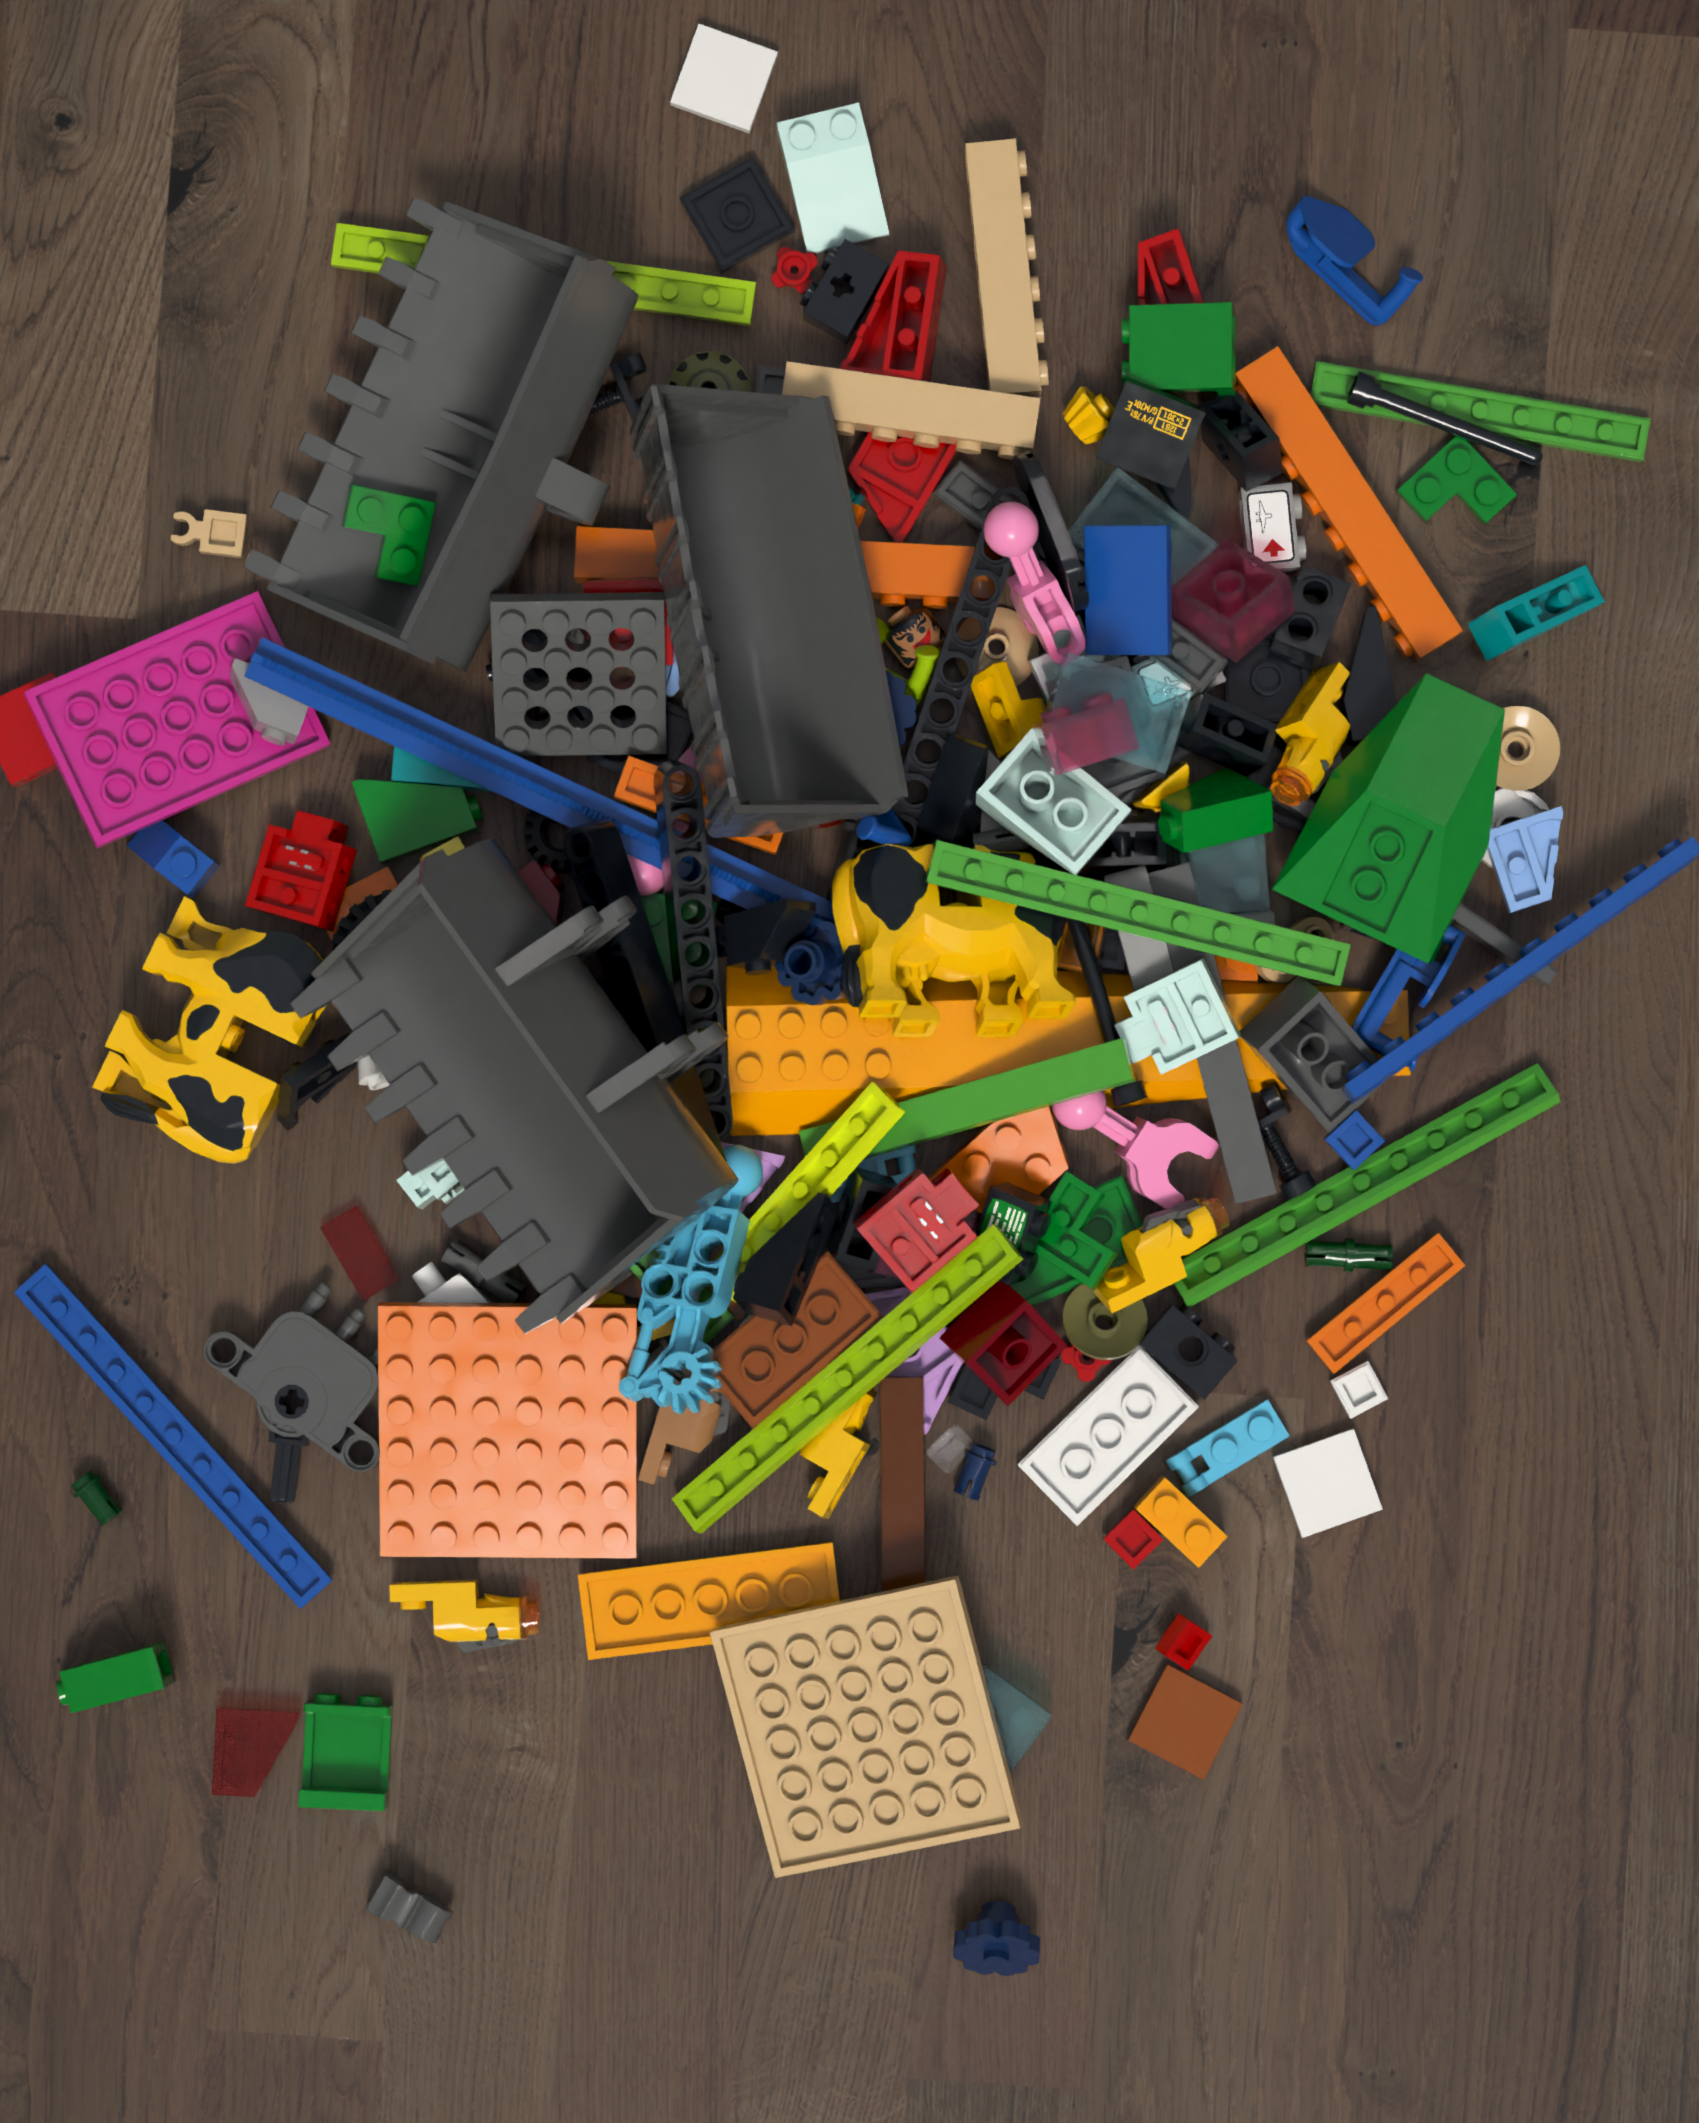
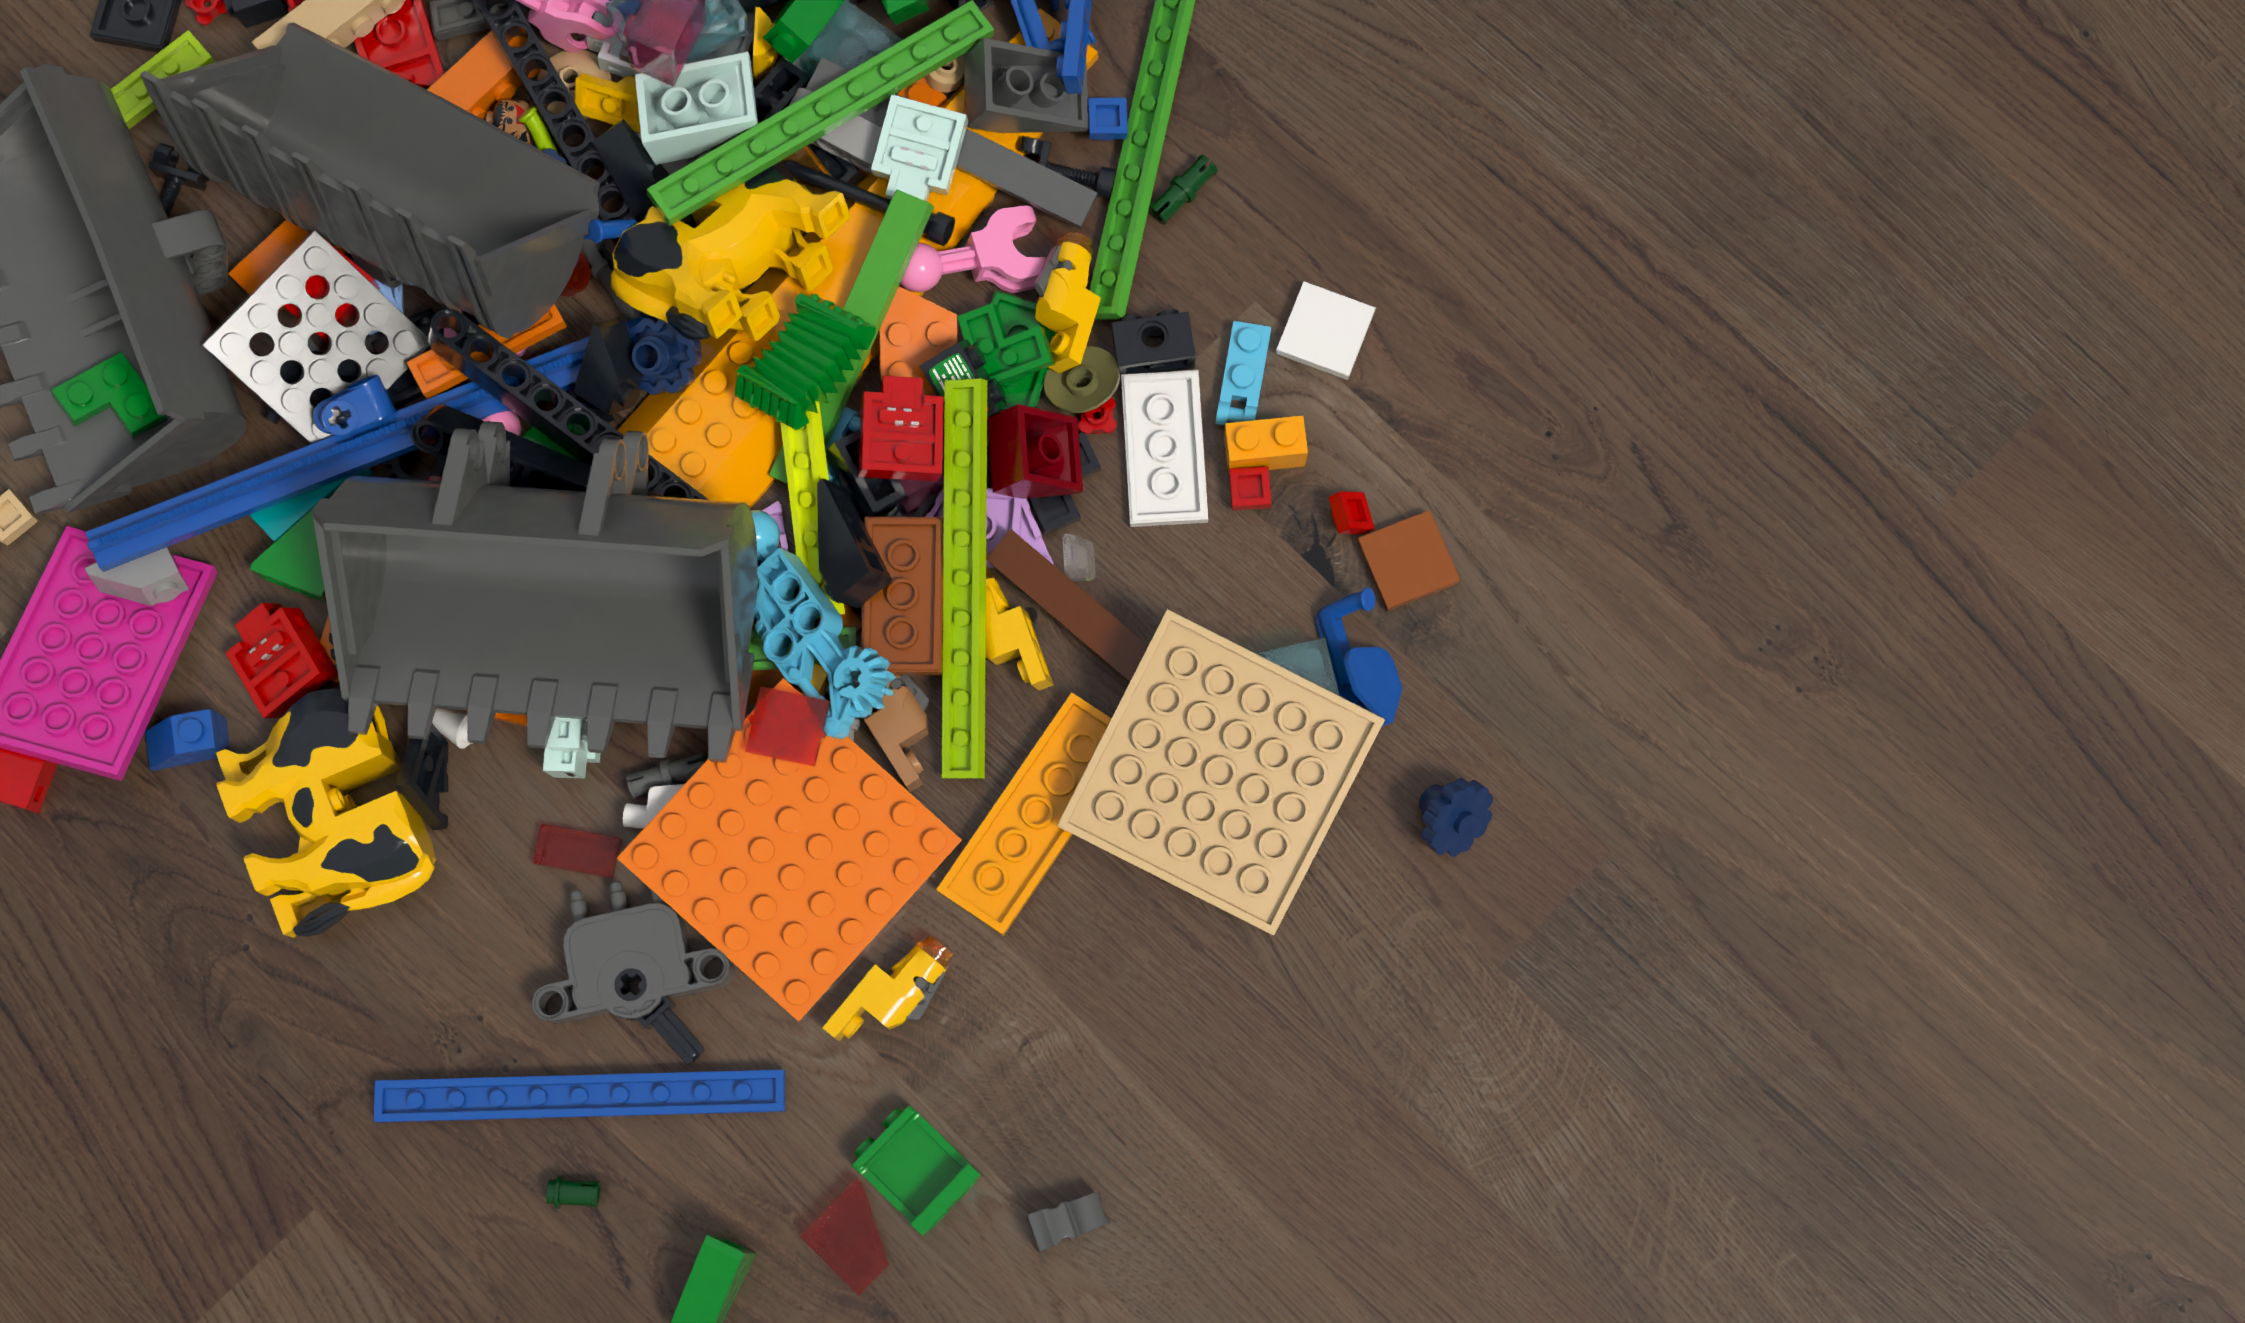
camera: 45 degrees left, 10 degrees down
dark blue pin [953,1443,997,1500] -> none
orange plate [1305,1233,1466,1374] -> none
white tile [1329,1361,1388,1419] -> none
none -> blue piece [313,374,396,436]
none -> green piece [735,293,876,430]
none -> clear red piece [745,687,830,767]
none -> blue piece [1316,588,1402,727]

